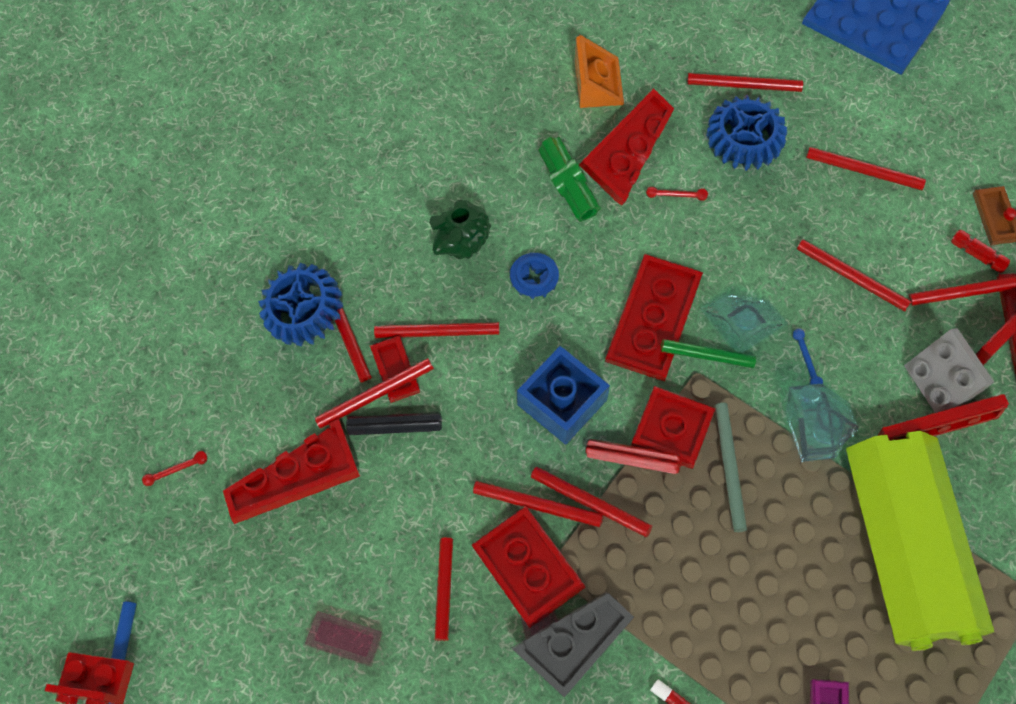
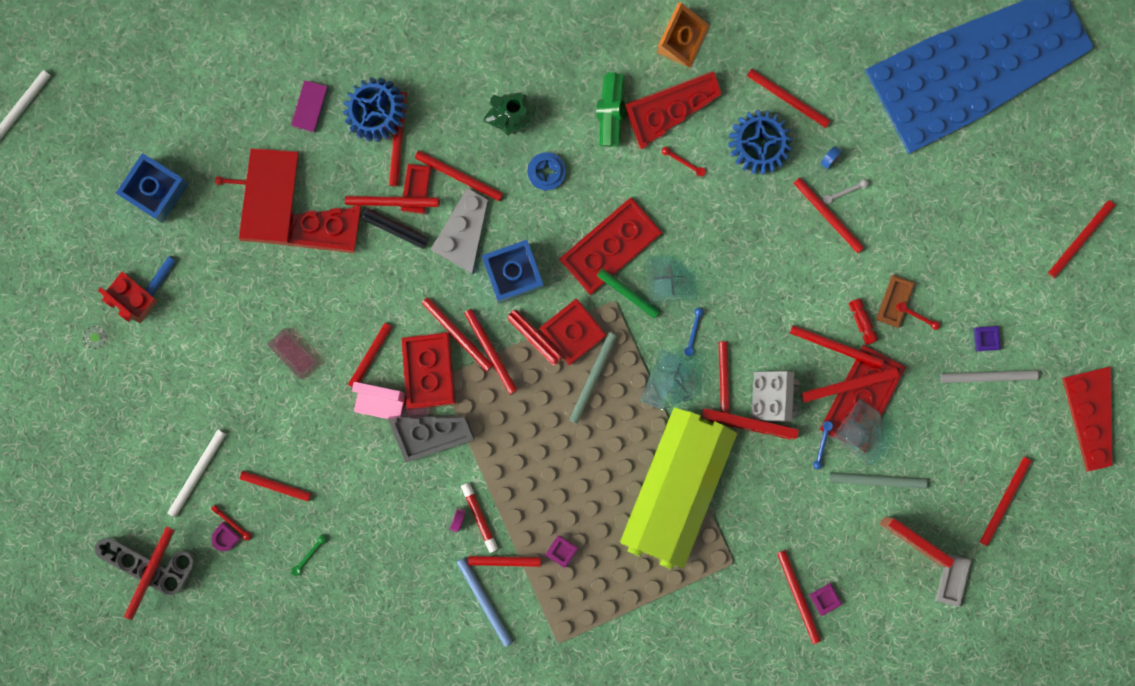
camera: 25 degrees right, 20 degrees up
red bar [797,239,912,312] -> none
none -> blue brick [116,153,189,223]
none -> red tile [239,148,299,245]
none -> magenta tile [291,80,328,133]
none -> bright pink panel [352,382,406,419]
none -> light grey wing [431,188,488,274]
none -> red bar [718,341,730,414]
none -> blue tile [821,146,843,170]
none -> light grey hinge [822,179,869,204]

